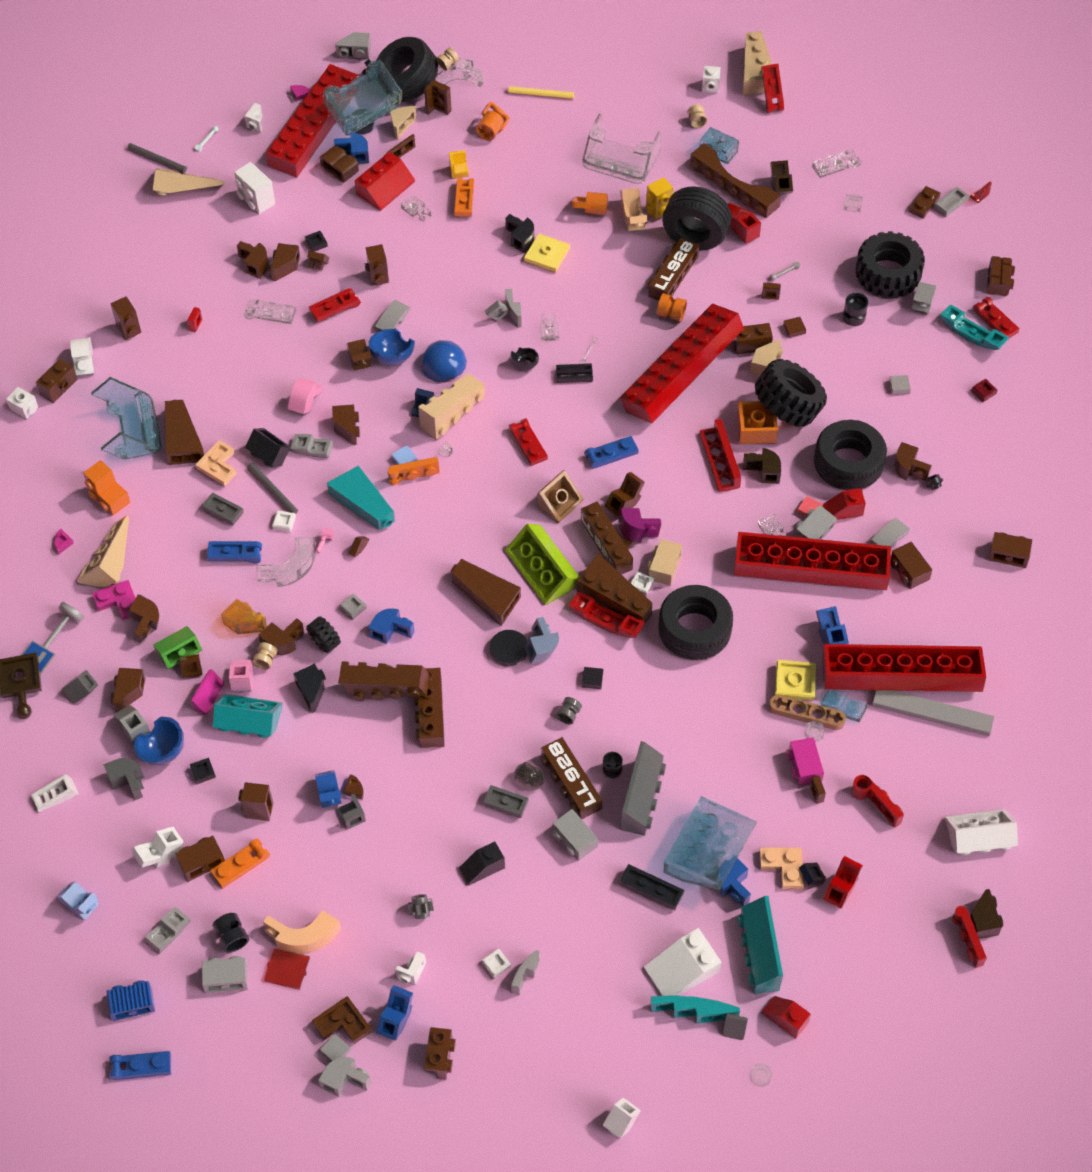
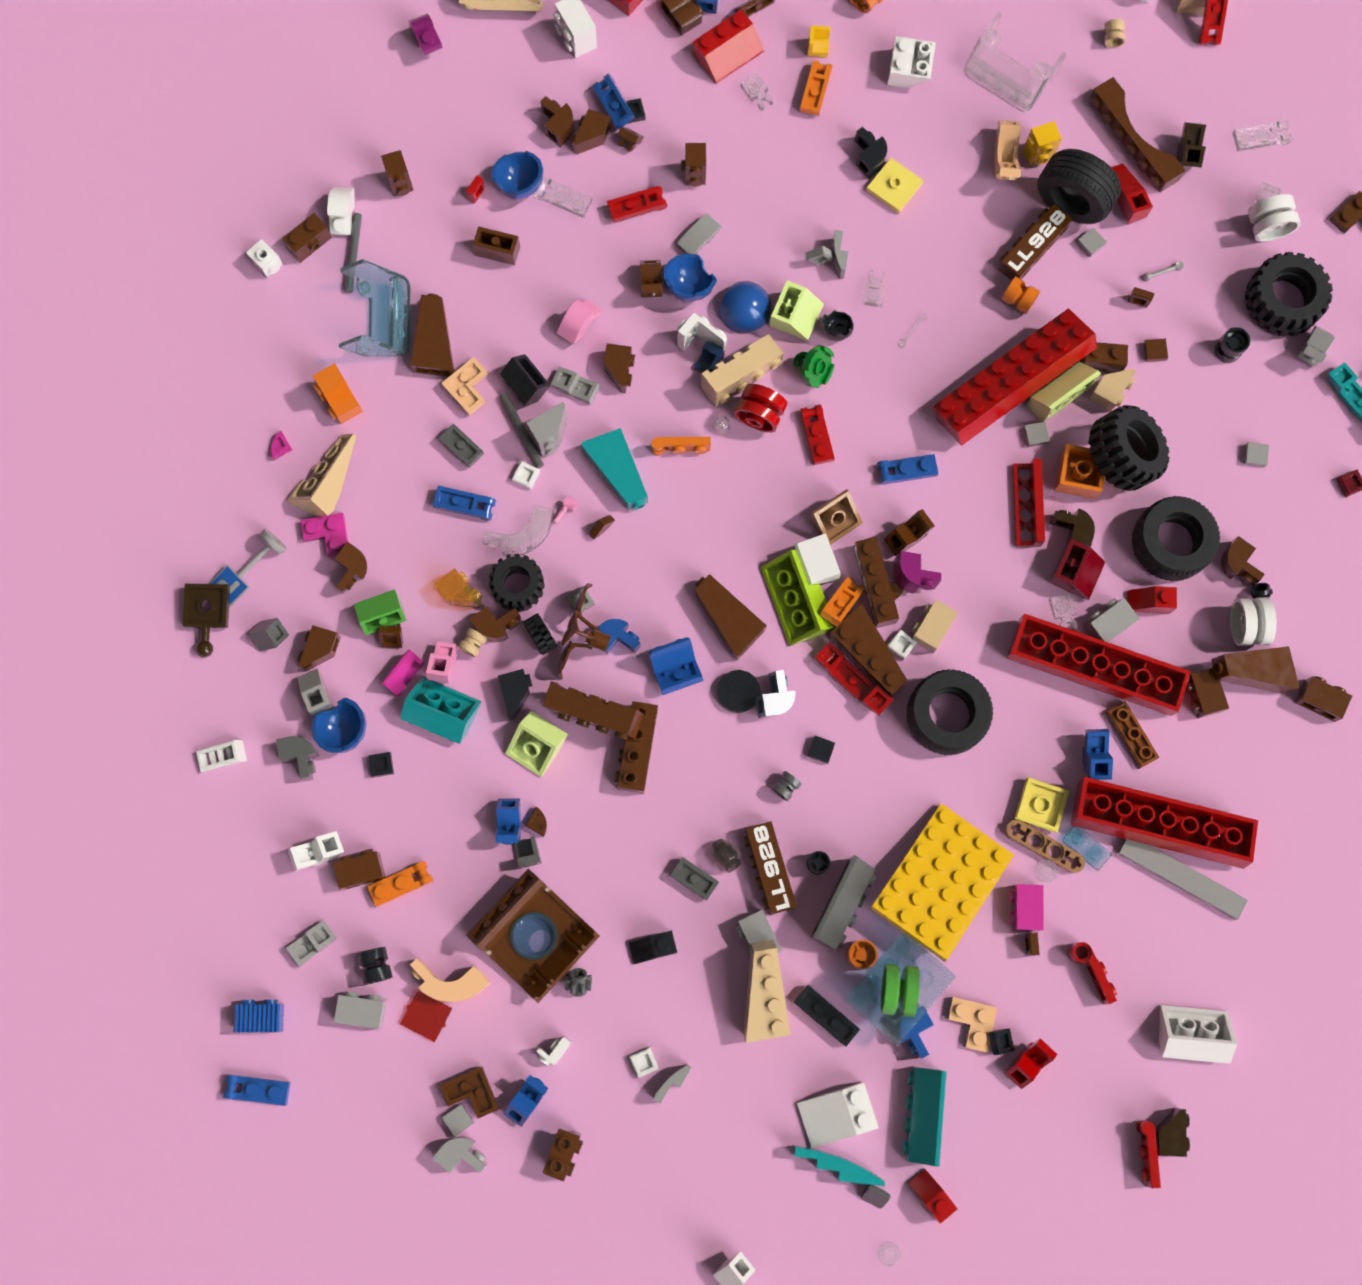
camera: 10 degrees right, 20 degrees up
medium blue brick [56,881,99,920] -> none
reddish brown brick [238,782,274,821] -> none
light blue tile [392,446,417,465] -> none
black tile [556,363,593,383] -> none
orange piece [570,192,608,216] -> none
clear light blue brick [699,127,739,164] -> none
coral tile [797,496,823,517] -> none
light grey slope [870,518,910,548] -> none
none -> dark grey bar [345,213,362,293]
none -> magenta brick [409,13,443,55]
none -> reddish brown panel [466,868,600,1003]
none -> reddish brown brick [473,226,520,265]
none -> black tyre [489,554,545,612]
none -> blue cylinder [491,150,544,200]
none -> yellowish green slope [505,711,568,777]
none -> light grey slope [526,402,568,457]
none -> reddish brown plant [558,583,611,679]
none -> blue plate [592,73,635,129]
none -> blue bracket [649,637,703,695]
none -> white bracket [677,313,727,351]
none -> red wheel [734,383,788,433]
none -> tan wedge [743,940,791,1043]
none -> yellowish green slope [769,281,824,341]
none -> green tile [793,345,835,388]
none -> white slope [794,533,841,585]
none -> orange plate [820,576,866,627]
none -> orange wheel [846,940,878,970]
none -> yellow plate [870,803,1014,962]
none -> bright green wheel [881,963,920,1017]
none -> white slope [887,36,936,88]
none -> light grey tile [1023,422,1050,447]
none -> yellowish green slope [1027,362,1101,422]
none -> dark red slope [1049,539,1105,600]
none -> light grey tile [1077,227,1107,257]
none -> dark orange tile [1105,701,1160,769]
none -> reddish brown slope [1211,646,1299,693]
none -> white wheel [1230,597,1277,646]
none -> white wheel [1247,194,1301,242]

